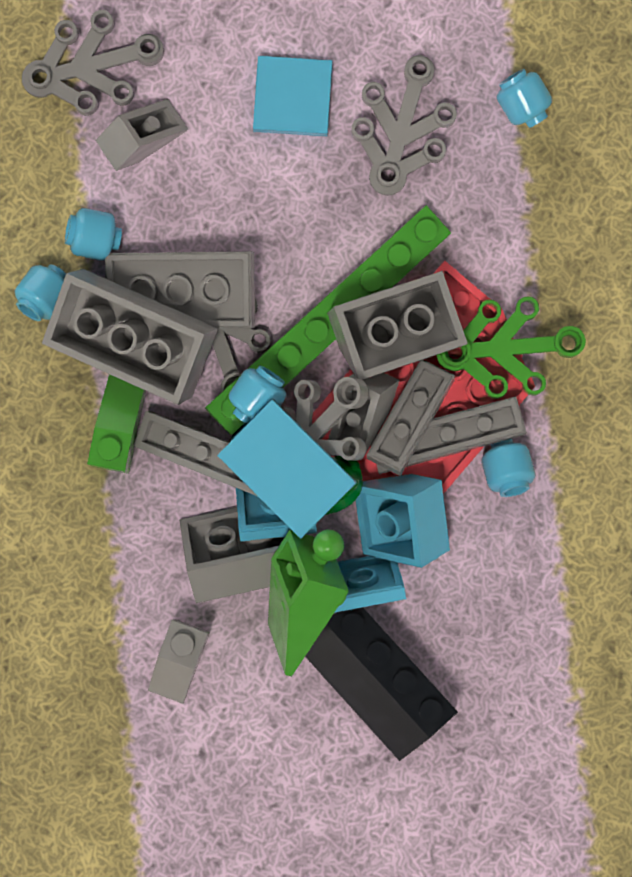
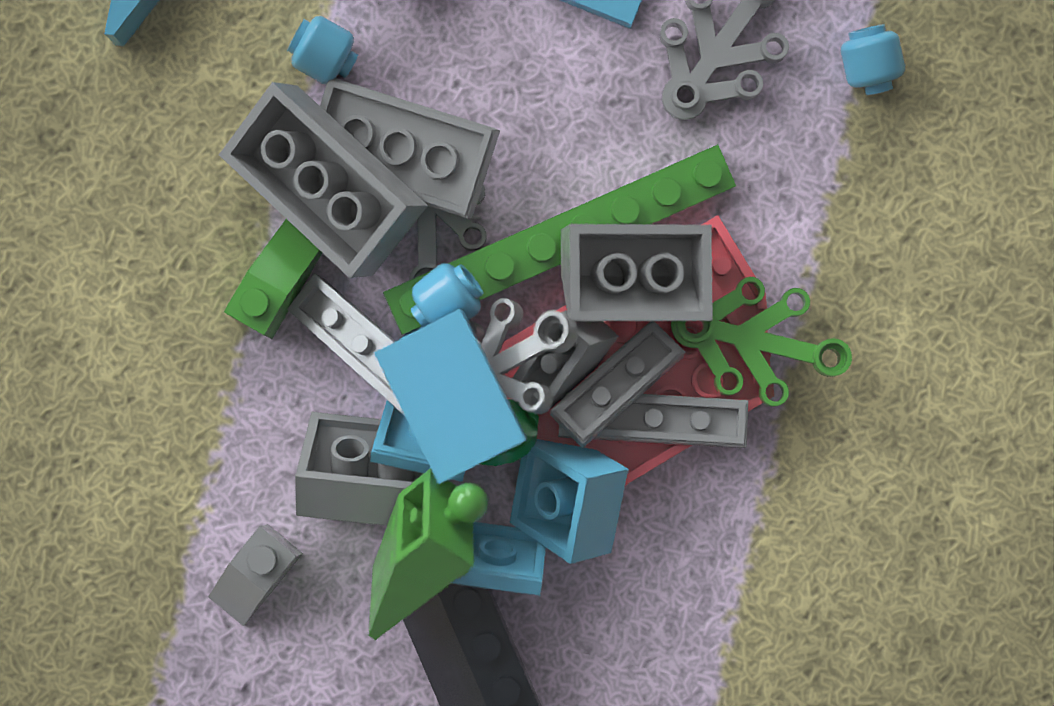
camera: 15 degrees right, 0 degrees up
medium azure head [15,264,66,322] -> none
medium azure head [481,439,536,497] -> none

